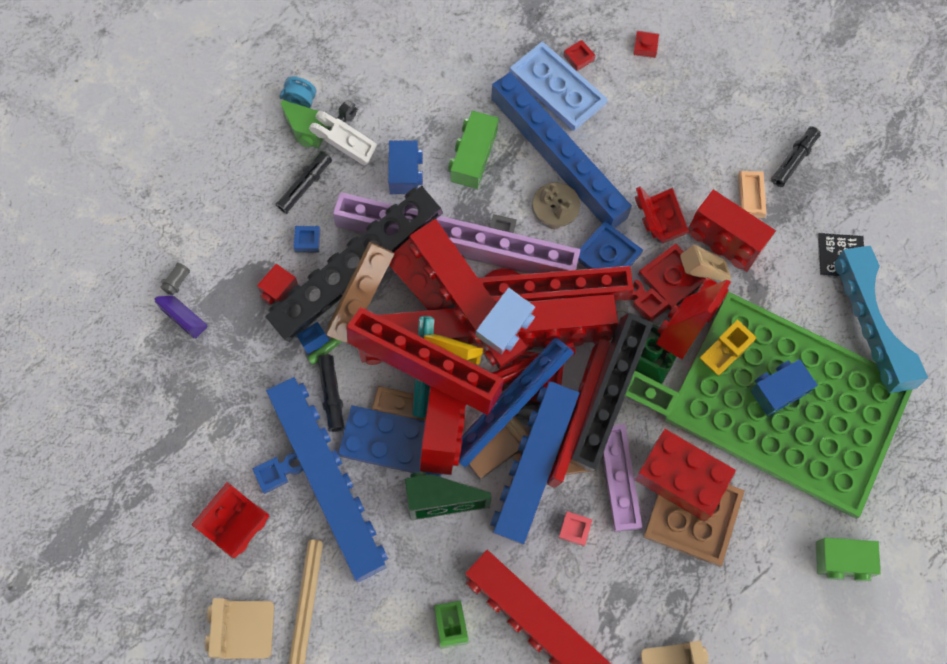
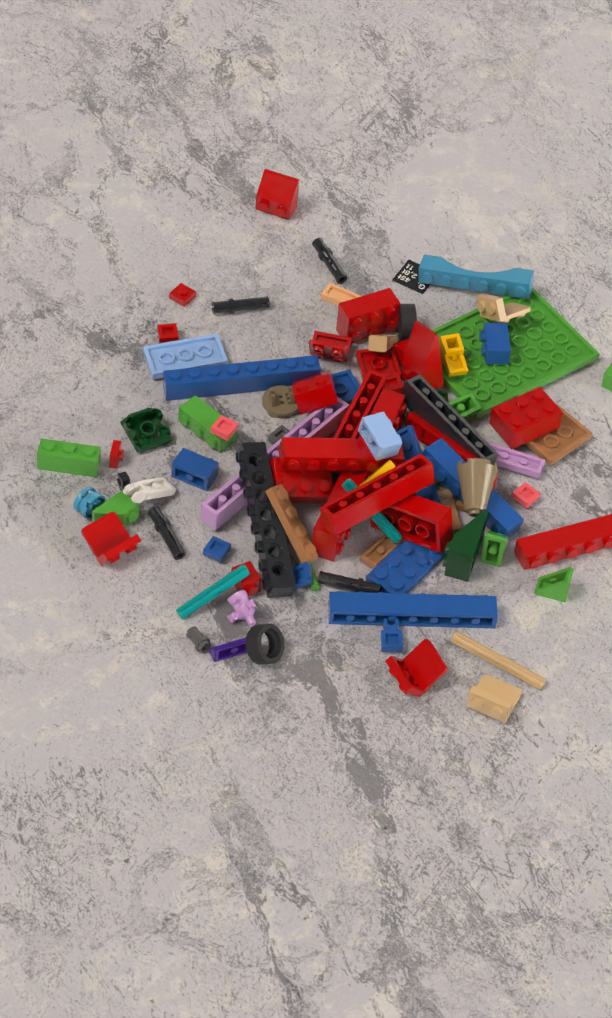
camera: 65 degrees left, 20 degrees down
none -> bright green brick [37,438,101,478]
none -> red bracket [81,512,141,565]
none -> red plate [109,440,125,469]
none -> dark green slope [120,407,173,453]
none -> teal axle [176,565,250,619]
none -> black pin [211,296,270,314]
none -> coral plate [211,415,239,441]
none -> lavender piece [227,590,256,627]
none -> black tyre [245,624,285,665]
none -> red slope [255,169,299,220]
none -> red slope [292,370,338,415]
none -> black tyre [397,304,417,340]
none -> dark tan cone [457,458,497,517]
none -> tan bracket [476,293,531,323]
none -> bright green slope [480,531,509,567]

